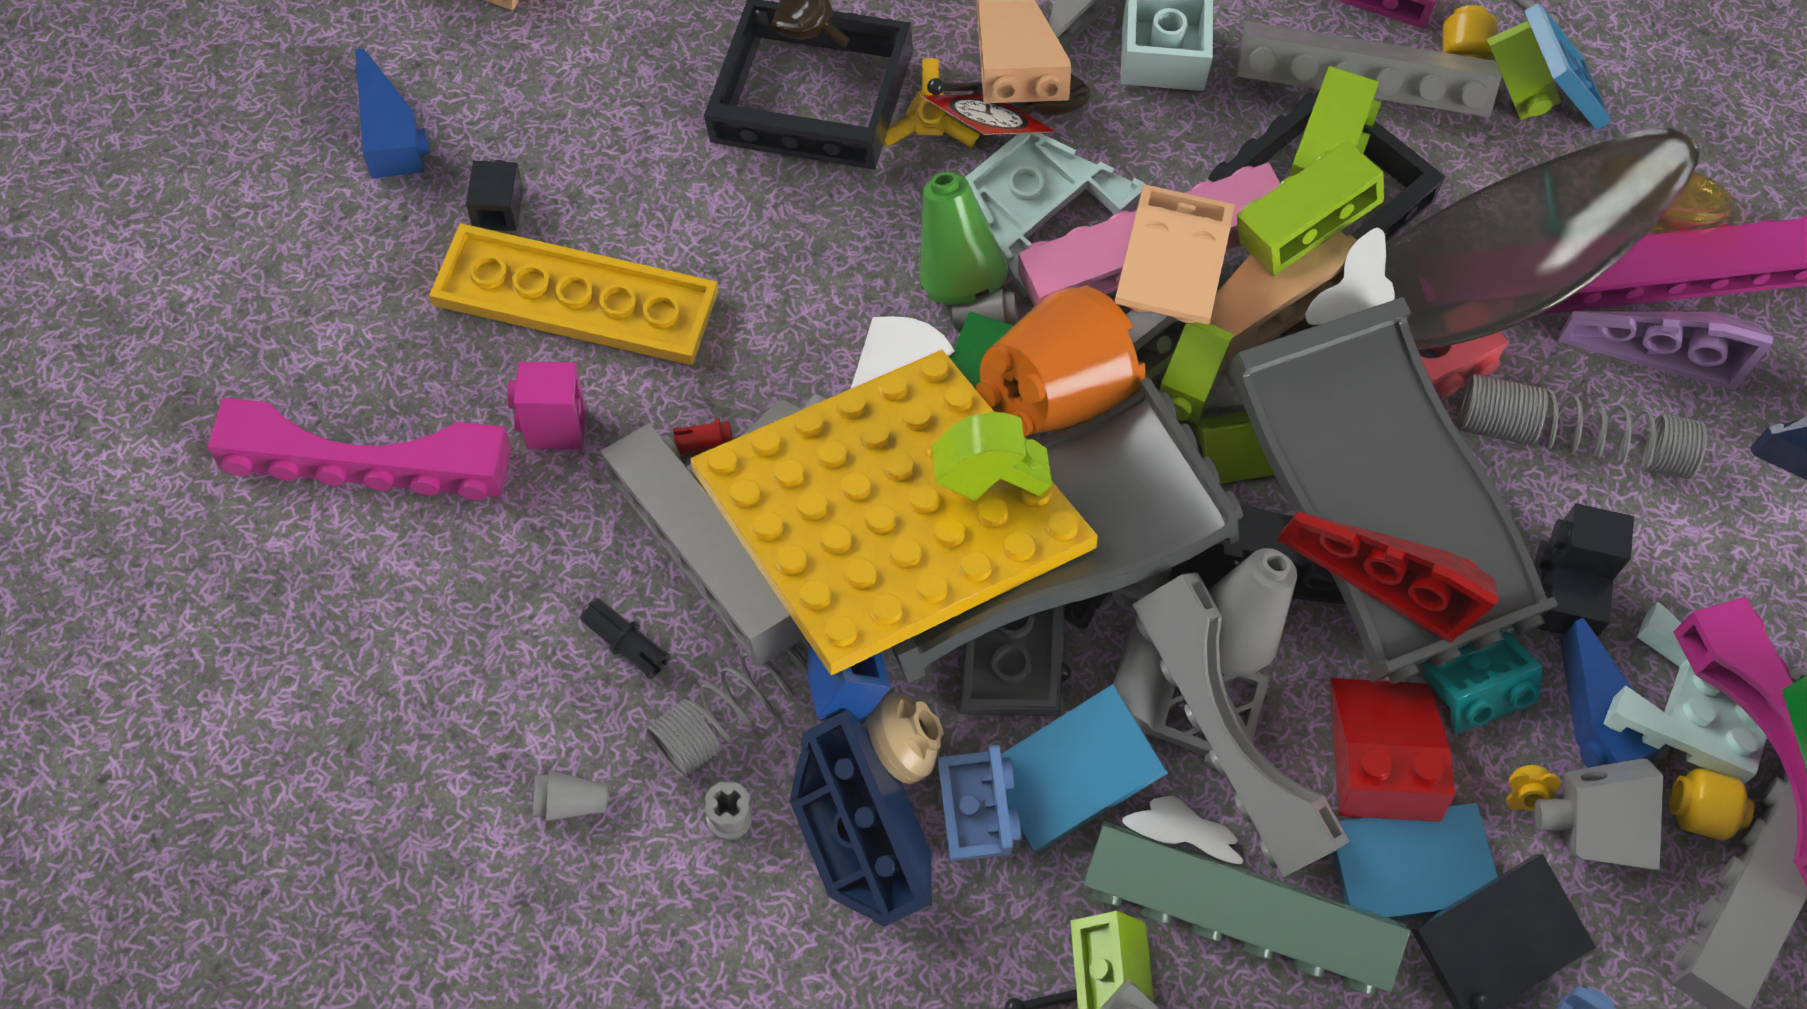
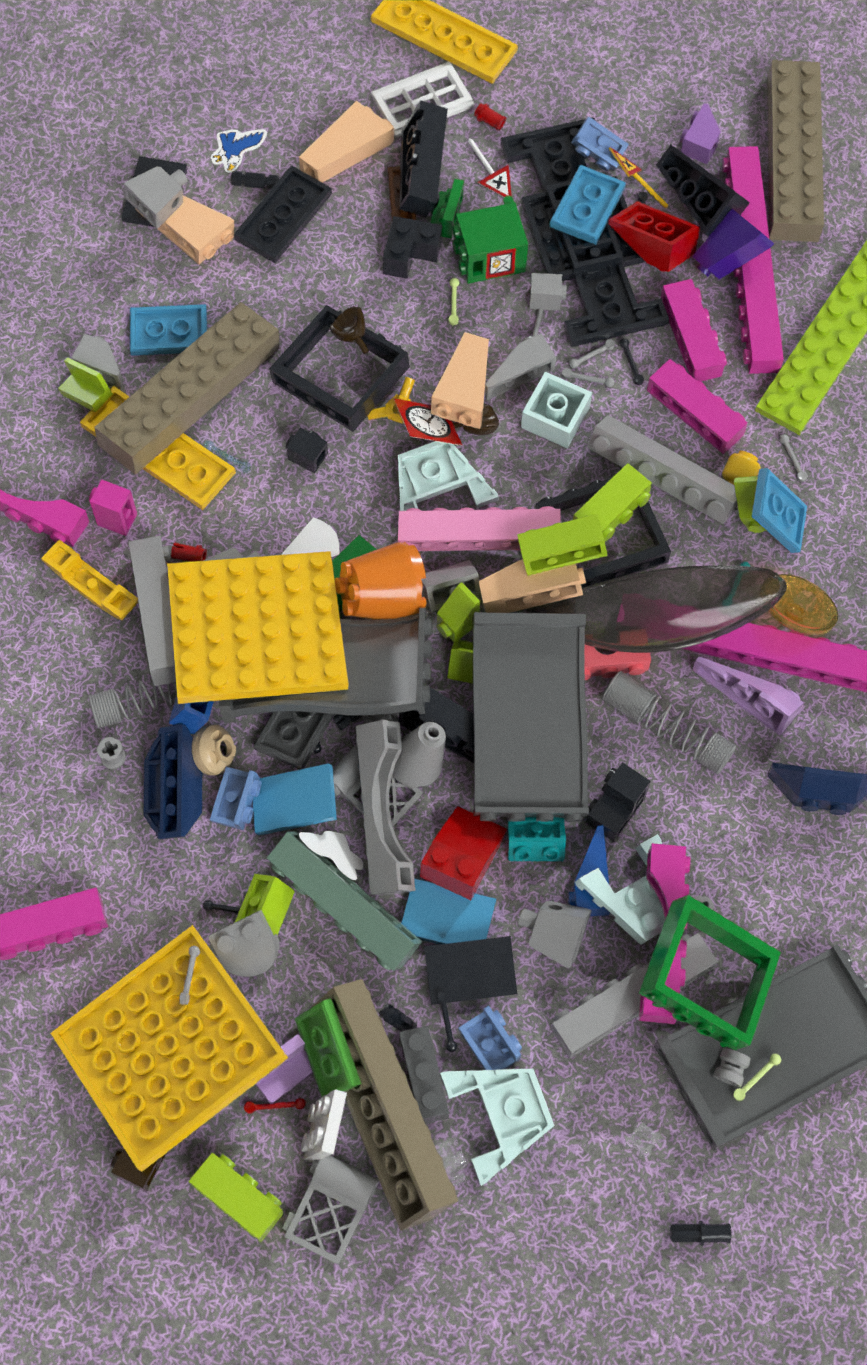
camera: 25 degrees right, 5 degrees up
blue slope [355,48,430,179] -> none
black brick [466,160,523,231] -> none
light grey cone [532,770,608,822] -> none
black axle [580,598,671,679] -> none
bright green cone [919,172,1008,305] -> none
black hinge [927,78,983,95] -> none
lime brick [932,412,1052,500] -> none
light grey cone [952,288,1018,329] -> none
light nougat slope [1114,184,1235,325] -> none
red wedge [1277,511,1499,643] -> none
white sticker [1305,228,1395,325] -> none
yellow plate [1506,765,1561,812] -> none
yellow head [1669,768,1754,841] -> none
none -> yellow slope [41,540,139,620]
none -> lime panel [58,357,113,412]
none -> light grey slope [71,334,123,388]
none -> dark tan brick [94,302,280,475]
none -> dark azure tile [130,304,207,356]
none -> clear light blue hinge [204,440,251,473]
none -> black brick [286,428,328,474]

